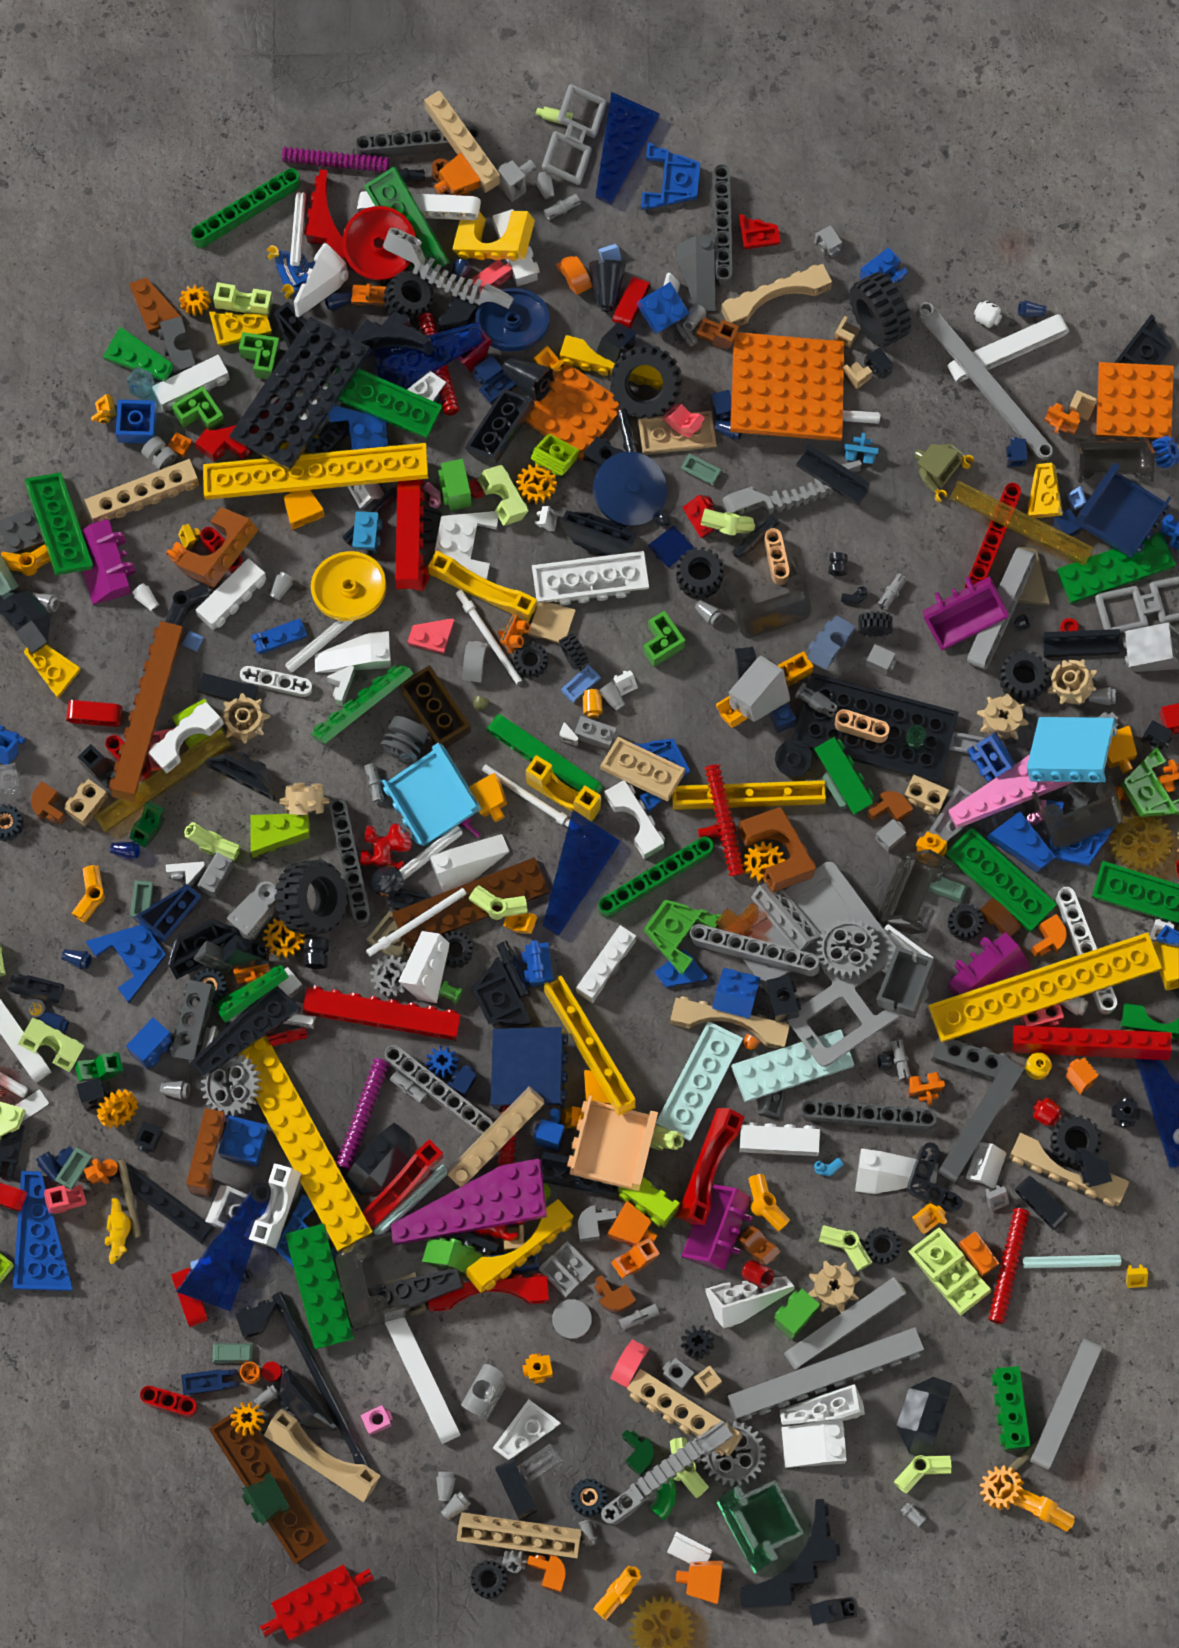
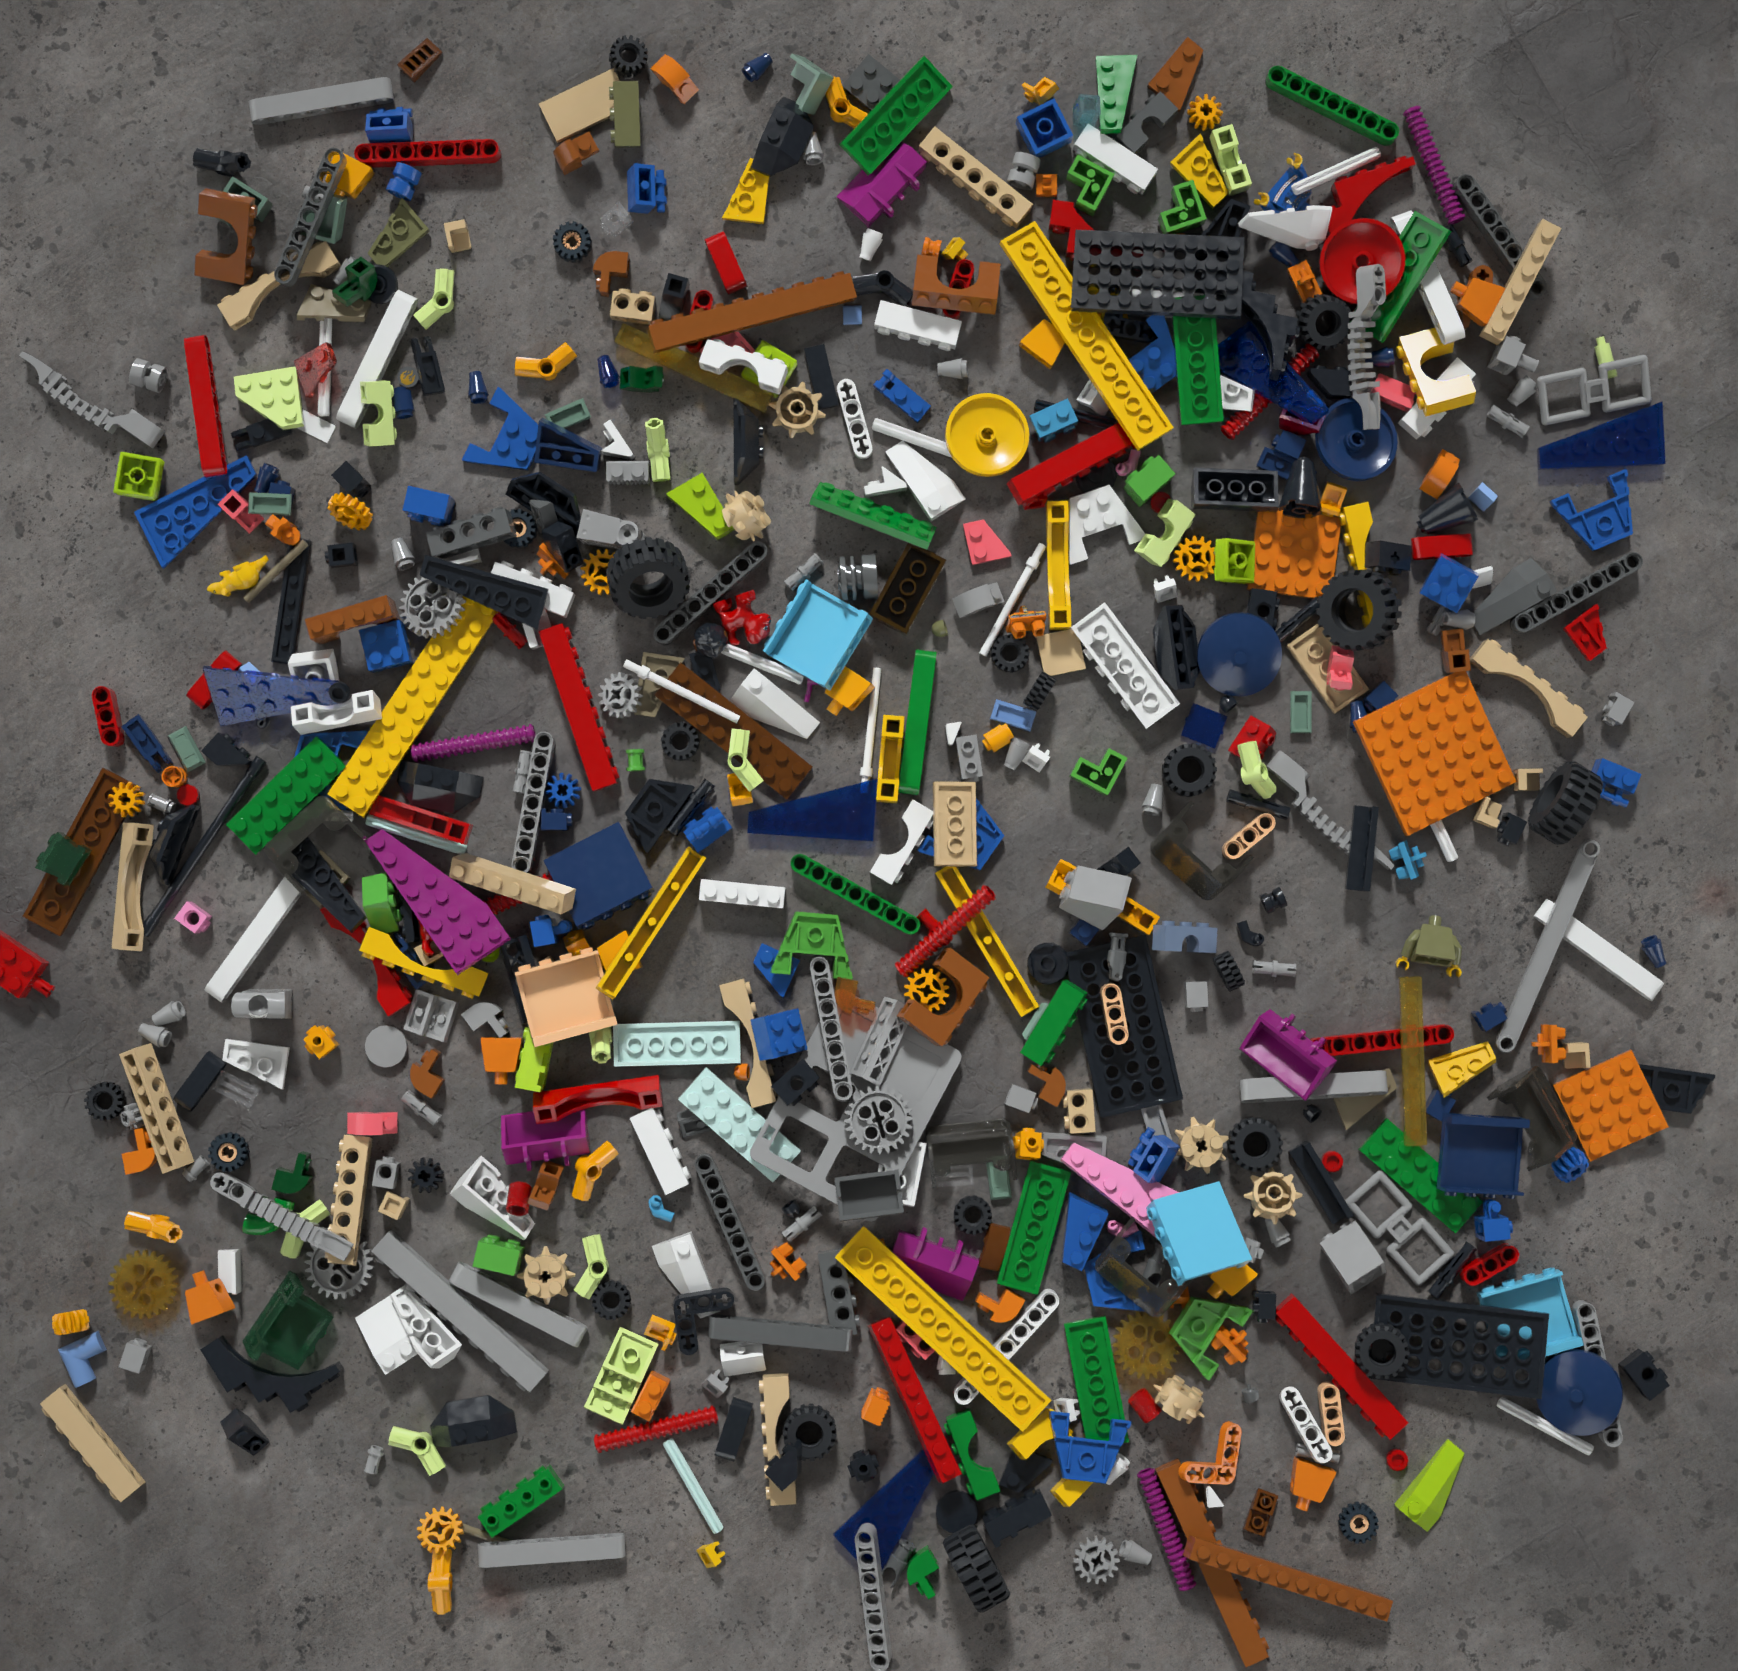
camera: 55 degrees right, 15 degrees up
green brick [75,1052,124,1082] -> none
green wing [214,965,289,1023] -> none
black wheel [303,937,329,969] -> none
white wedge [398,931,450,1003] -> none
orange brick [611,1238,660,1279] -> none
clear green wheel [906,725,926,749] -> none
white head [973,300,1002,328] -> none
yellow head [1025,1053,1052,1080] -> none
red head [1032,1098,1062,1127] -> none
light blue slope [1067,486,1087,511] -> none

